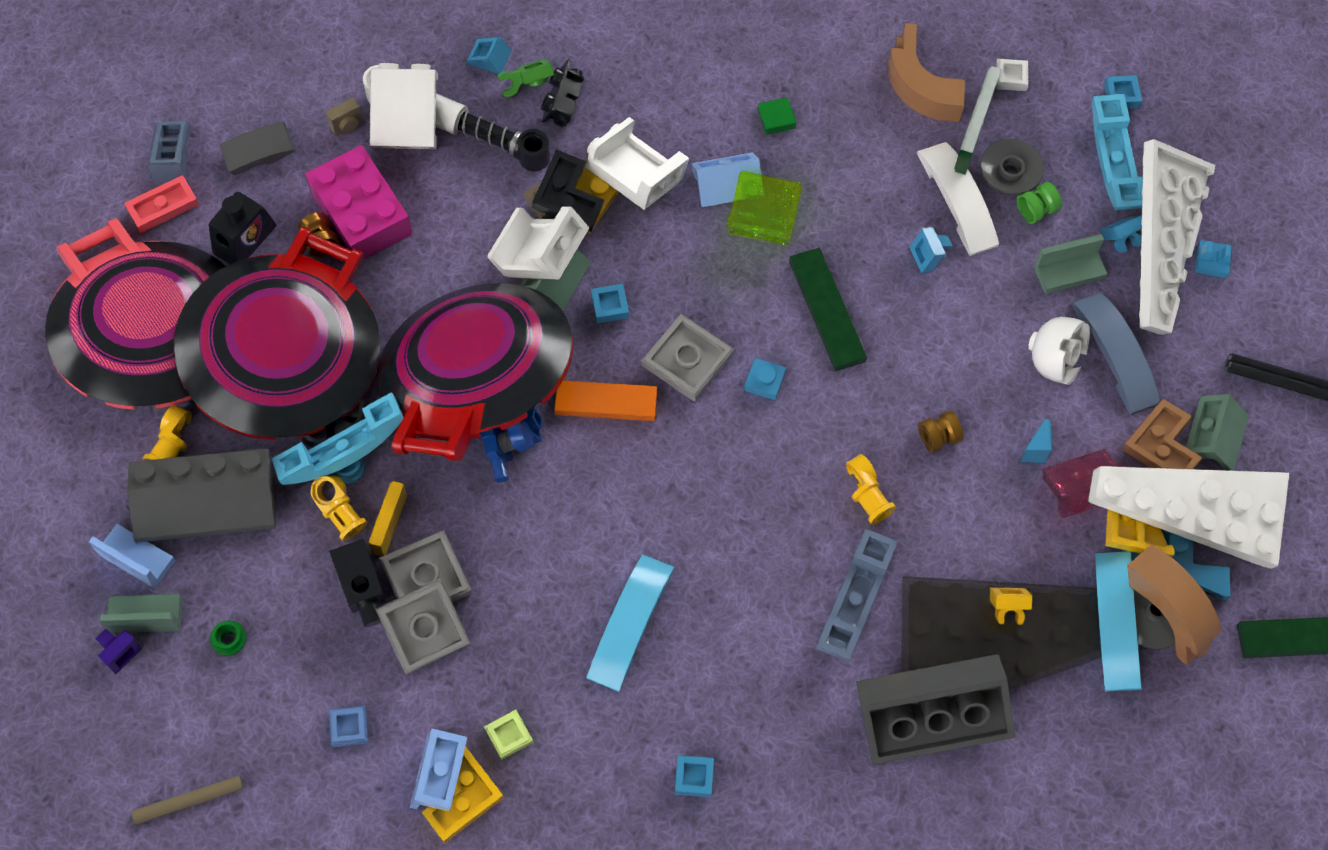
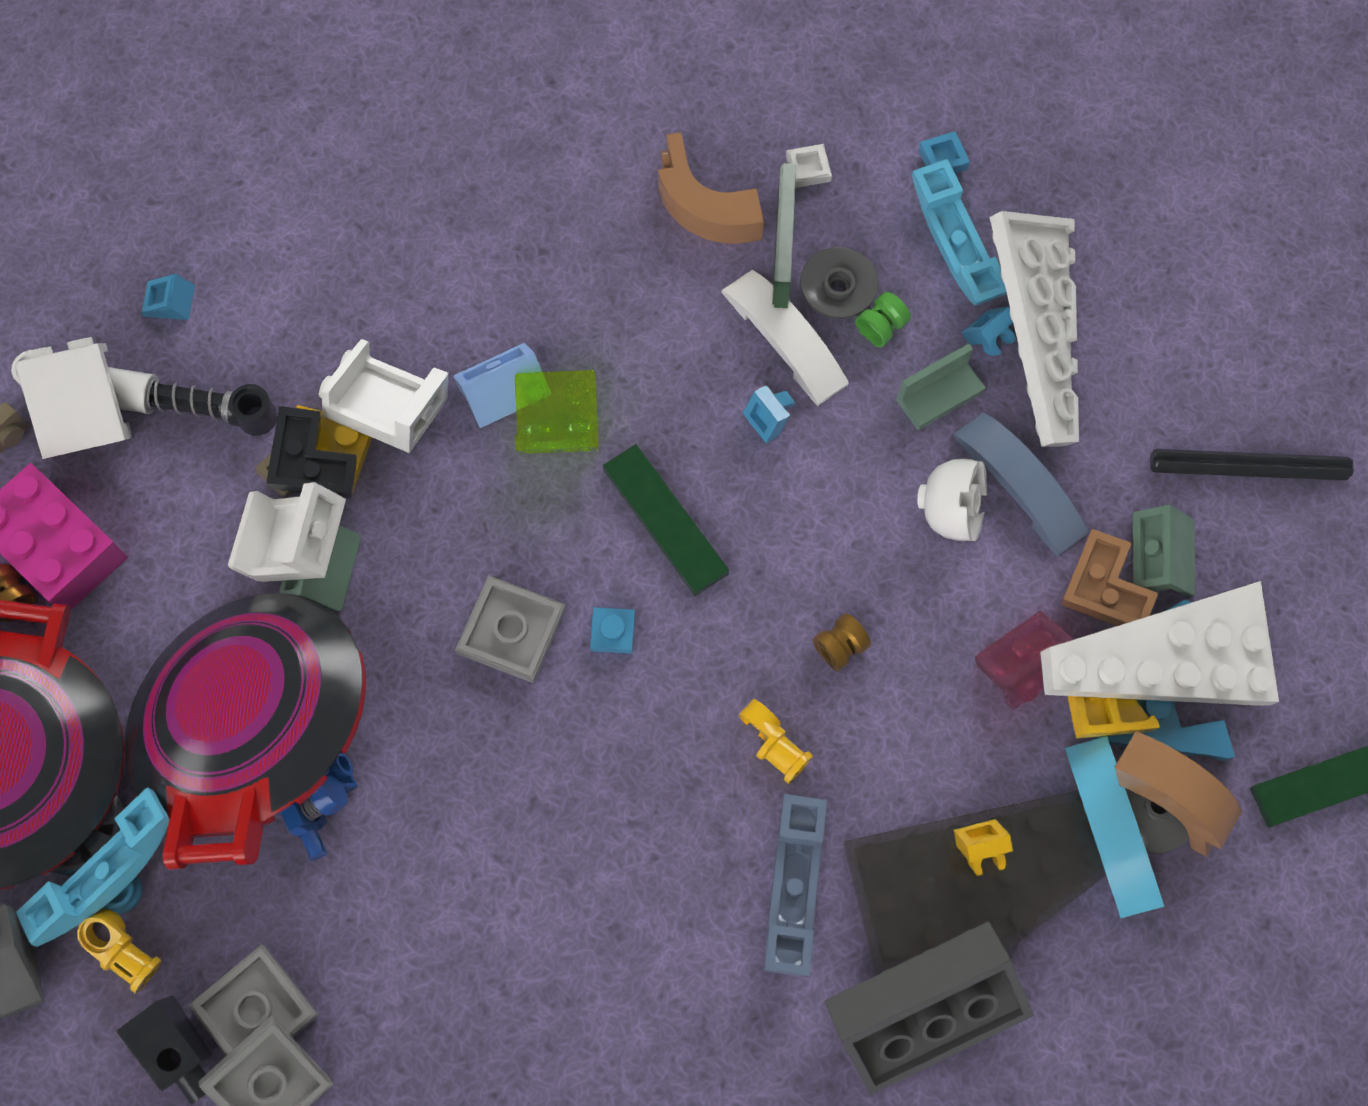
camera: 15 degrees left, 5 degrees up
yellow tile [368,481,407,557] -> none
bright green plate [497,58,554,97] -> none
black hinge [541,59,584,127] -> none
orange tile [554,380,657,421] -> none
medium azure slope [586,554,674,692] -> none
dark azure plate [591,284,629,323] -> none
green tile [757,97,797,135] -> none
dark azure slope [1020,419,1052,463] -> none
dark azure tile [1194,240,1232,278] -> none

